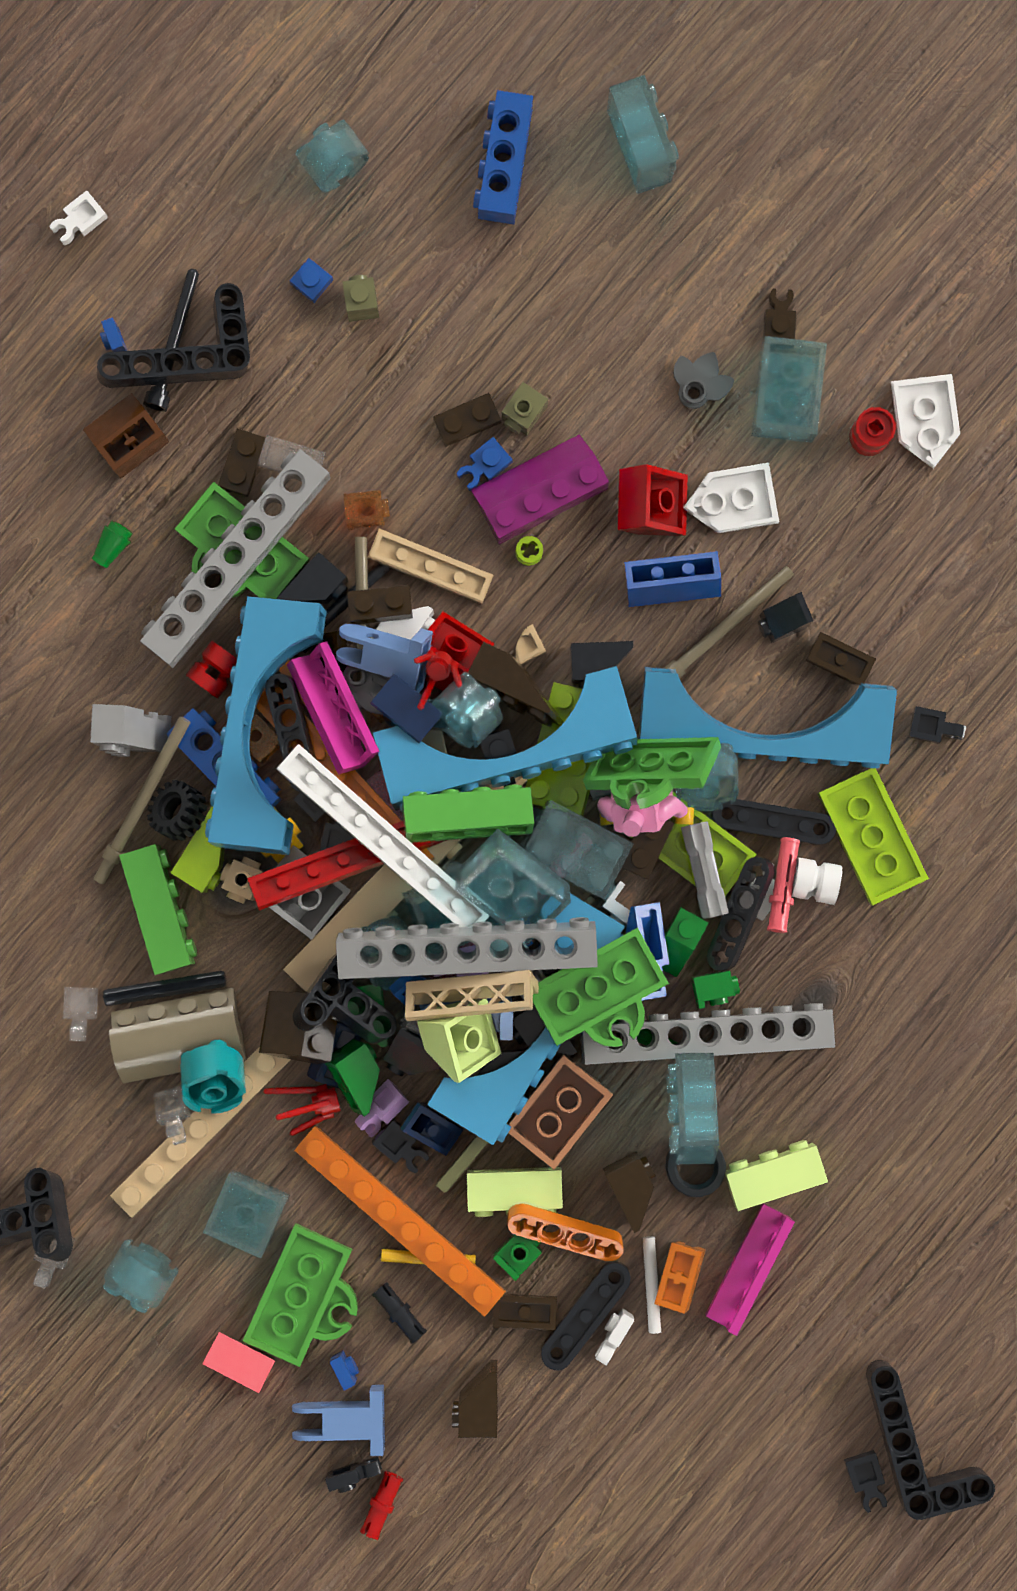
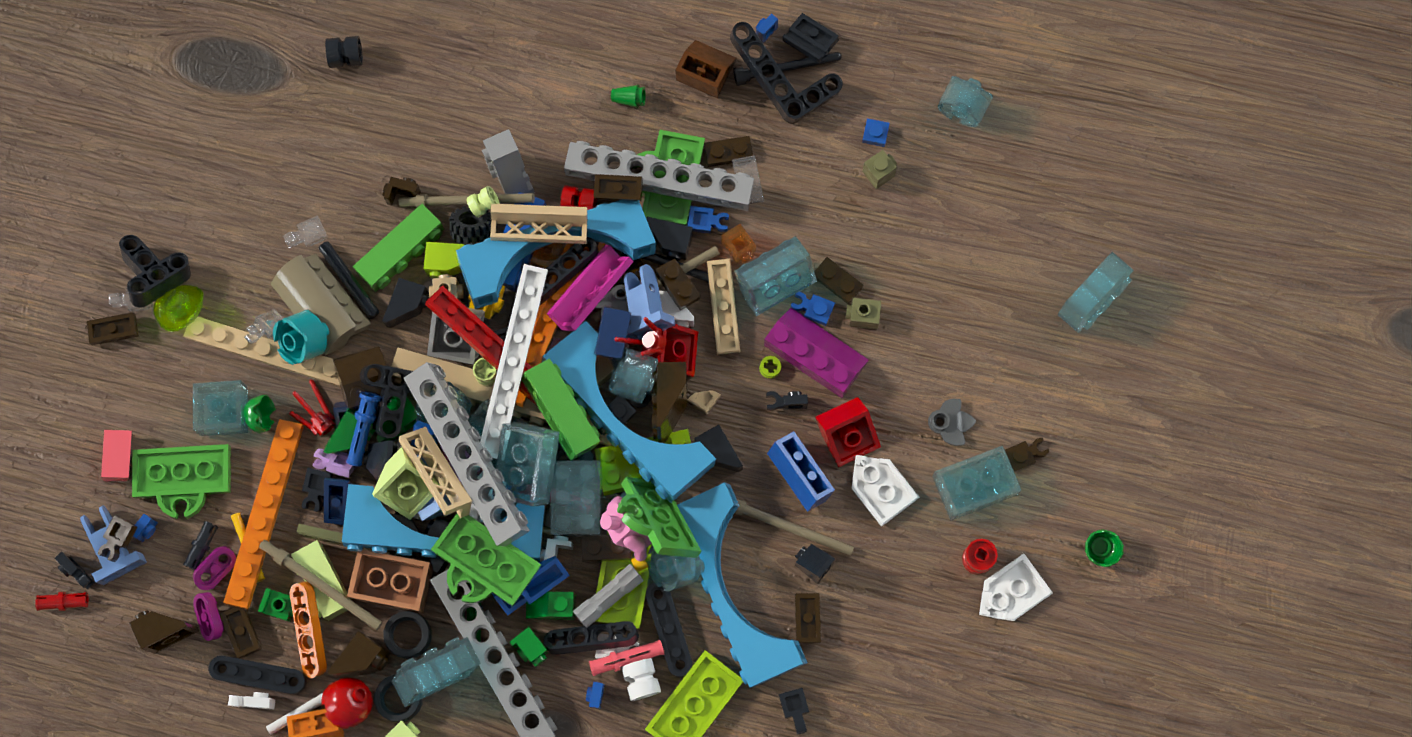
camera: 65 degrees right, 10 degrees down
clear light blue brick [103,1239,179,1313] -> none
blue brick [473,90,533,224] -> none
none -> dark brown plate [86,312,139,346]
none -> plate [98,515,138,562]
none -> clear neon green hat [153,285,203,332]
none -> magenta plate [193,546,236,590]
none -> magenta plate [193,592,224,641]
none -> green hair [243,395,276,433]
none -> dark tan bar [259,540,383,630]
none -> red cylinder [321,677,373,729]
none -> blue pin [346,392,382,466]
none -> dark brown bracket [382,177,421,206]
none -> black slope [382,278,429,328]
none -> black tyre [383,611,432,659]
none -> yellowish green wheel [467,186,500,218]
none -> yellowish green wheel [473,358,497,386]
none -> tan fence [490,204,588,244]
none -> blue plate [586,682,605,710]
none -> dark brown plate [594,174,643,201]
none -> blue plate [688,206,729,234]
none -> clear light blue brick [734,236,817,316]
none -> black plate [766,391,808,411]
none -> black plate [782,13,839,64]
none -> green hair [1085,529,1124,567]

